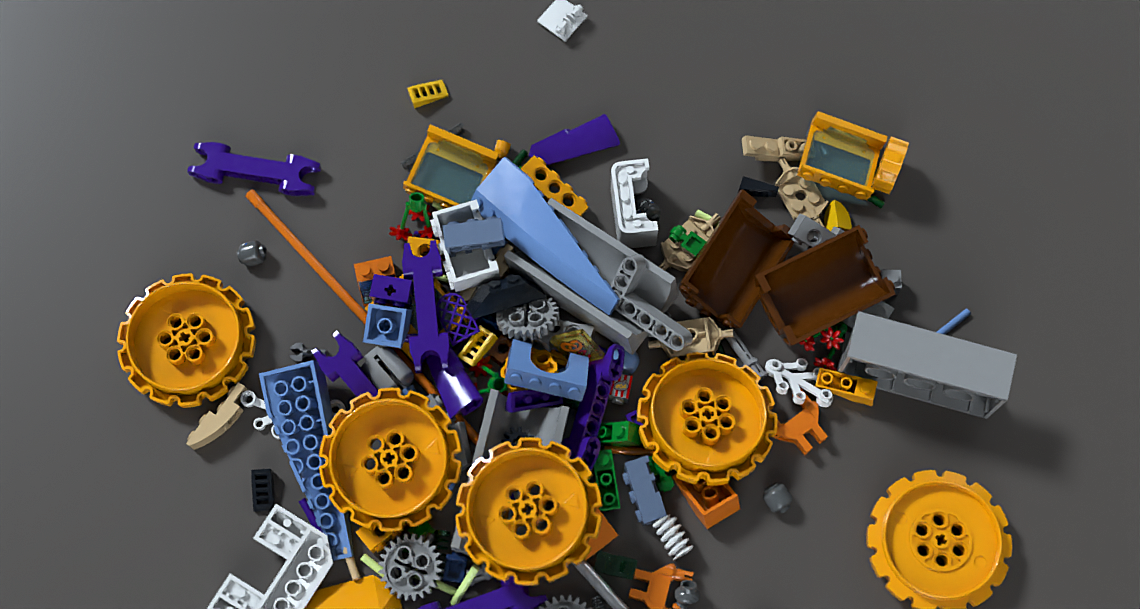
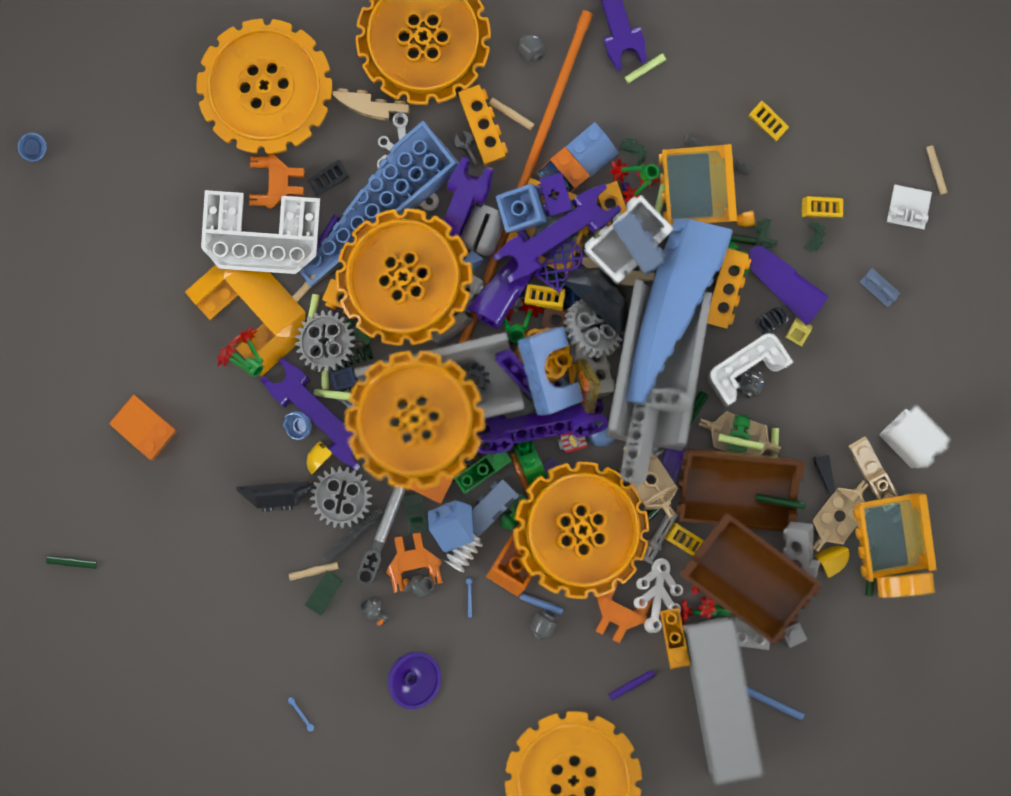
camera: 60 degrees right, 15 degrees up
none -> light orange piece [197,19,333,154]
none -> orange connector [249,154,305,209]
none -> medium blue slope [428,500,474,552]
none -> light orange brick [458,84,508,166]
none -> medium blue hinge [466,577,473,618]
none -> tan piece [489,98,534,130]
none -> medium blue piece [519,592,564,615]
none -> medium blue slope [566,122,619,178]
none -> dark purple piece [608,670,655,700]
none -> clear green bracket [620,138,647,166]
none -> yellowish green piece [624,54,666,84]
none -> dark purple tile [654,449,684,483]
none -> yellow slope [665,523,704,556]
none -> yellowish green piece [718,434,764,451]
none -> black gear [755,305,789,335]
none -> clear green bracket [756,218,778,249]
none -> dark green piece [756,493,806,510]
none -> light yellow slope [785,317,812,346]
none -> yellow slope [802,196,843,218]
none -> clear green bracket [804,221,827,252]
none -> sand blue hinge [860,268,900,307]
none -> white windscreen [879,406,950,468]

